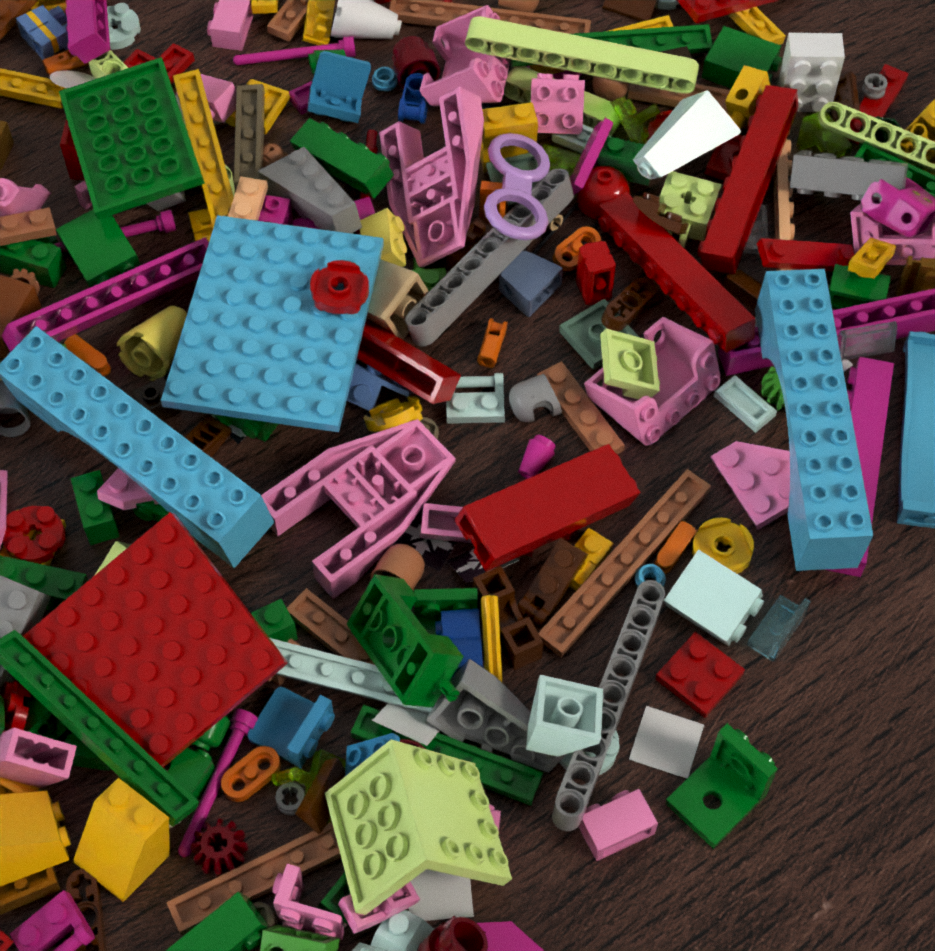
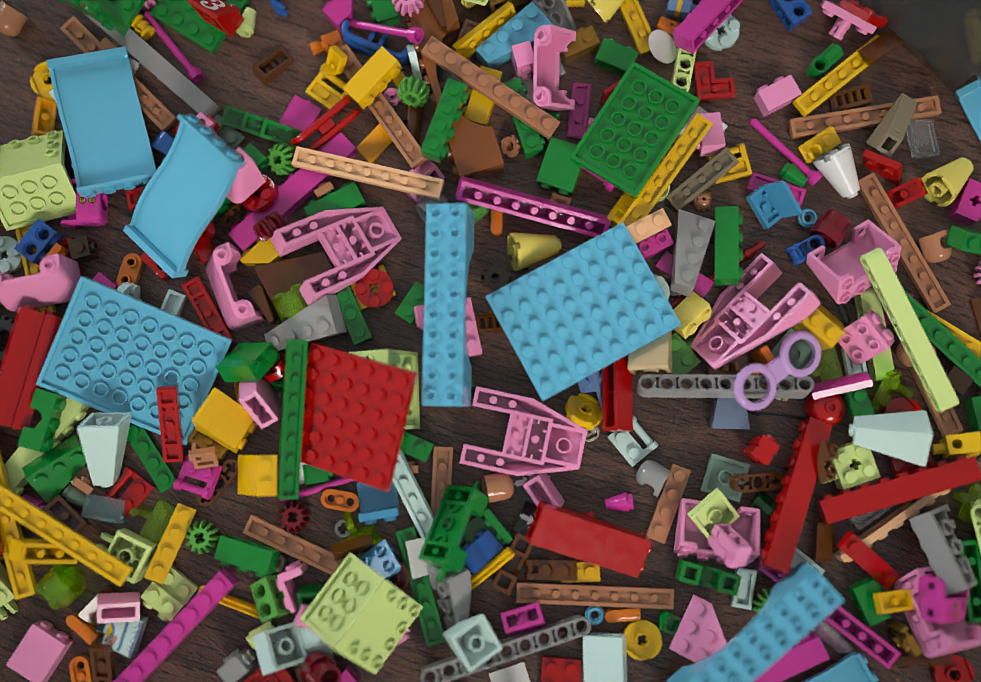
camera: 55 degrees right, 25 degrees up
red plate [310,260,369,314] -> none
orange bar [477,318,508,368] -> none
orange plate [553,226,601,271] -> none
none -> nougat bracket [188,442,219,469]
none -> dark pink brick [501,602,547,636]
none -> dark pink tile [567,82,591,140]
none -> green brick [594,38,639,77]
none -> green slope [659,609,682,636]
none -> green arch [675,558,742,596]
none -> bright pink brick [707,523,752,568]
none -> dark green tile [750,491,775,516]

